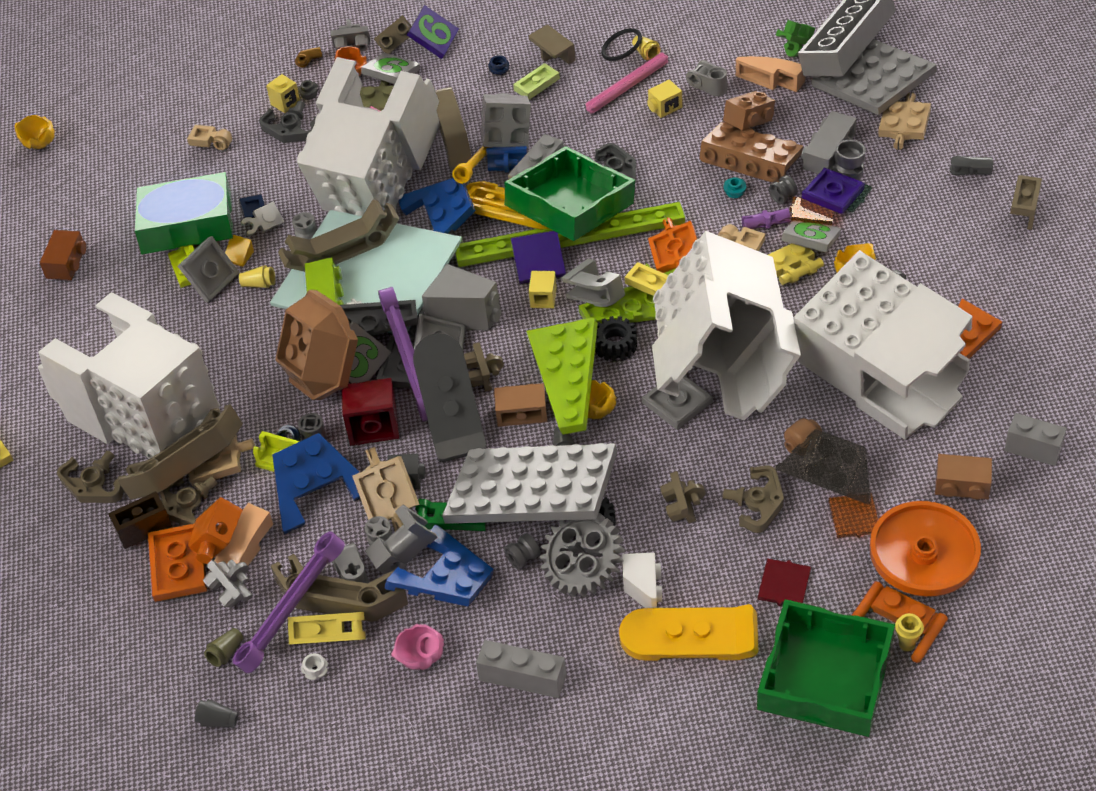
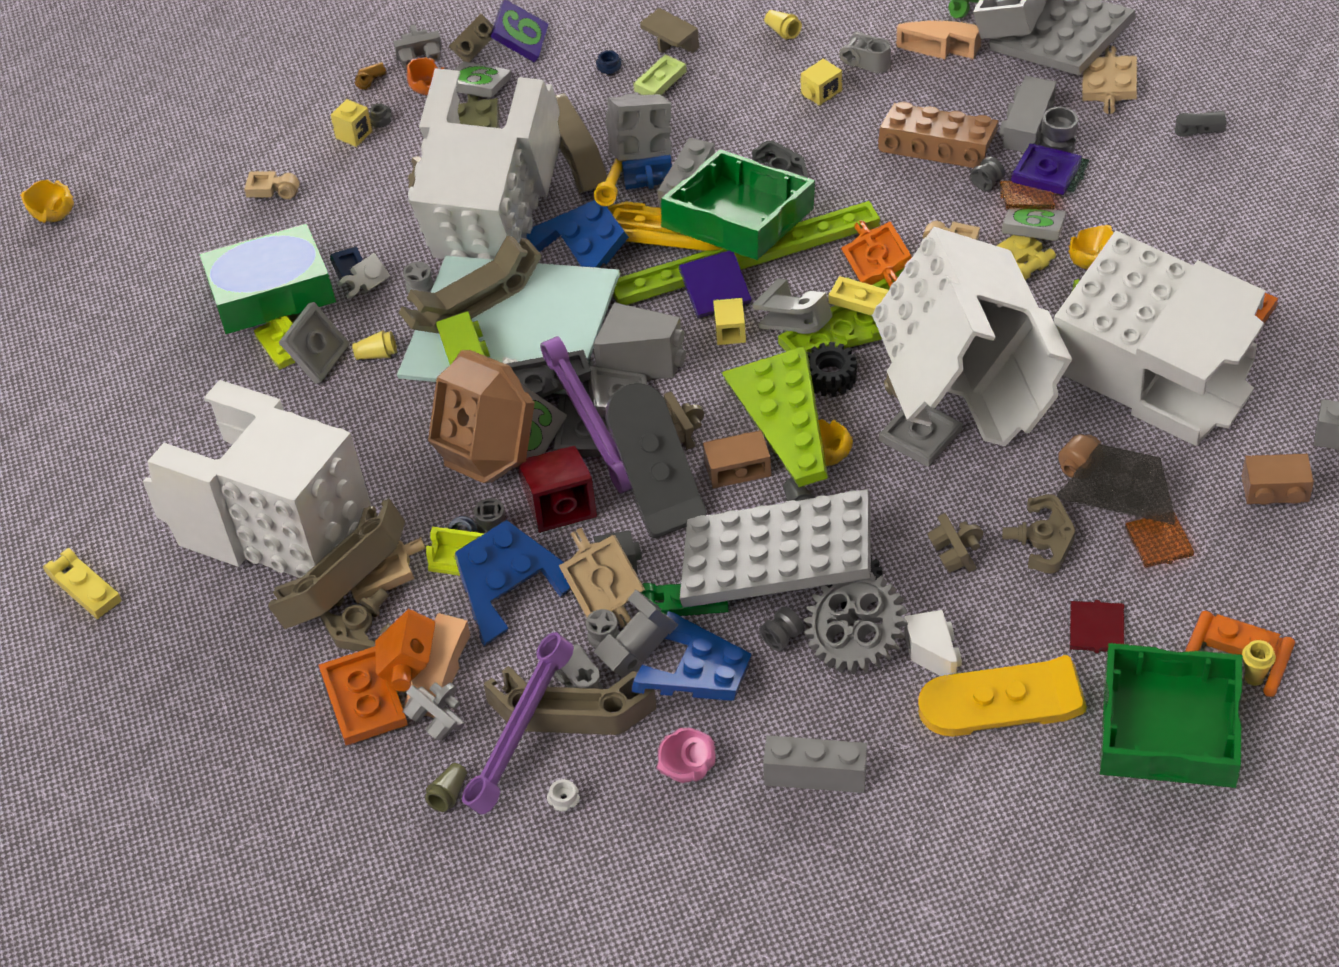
camera: 10 degrees left, 0 degrees up
dark orange brick [39,230,86,280] -> none
dark tan piece [57,451,124,503] -> none
dark brown brick [108,491,172,549] -> none
dark grey cone [195,699,239,728] -> none
yellow slope [225,235,254,267] -> none
dark grey piece [259,101,316,143] -> none
light yellow plate [288,612,366,645] -> none
bright pink axle [585,52,668,114] -> none
black tyre [601,28,642,61] -> none
medium nougat brick [723,91,775,130] -> none
teal plate [723,177,746,198] -> none
medium lavender pin [741,208,790,229] -> none
orange dish [870,501,981,596] -> none
dark tan panel [1010,175,1042,230] -> none

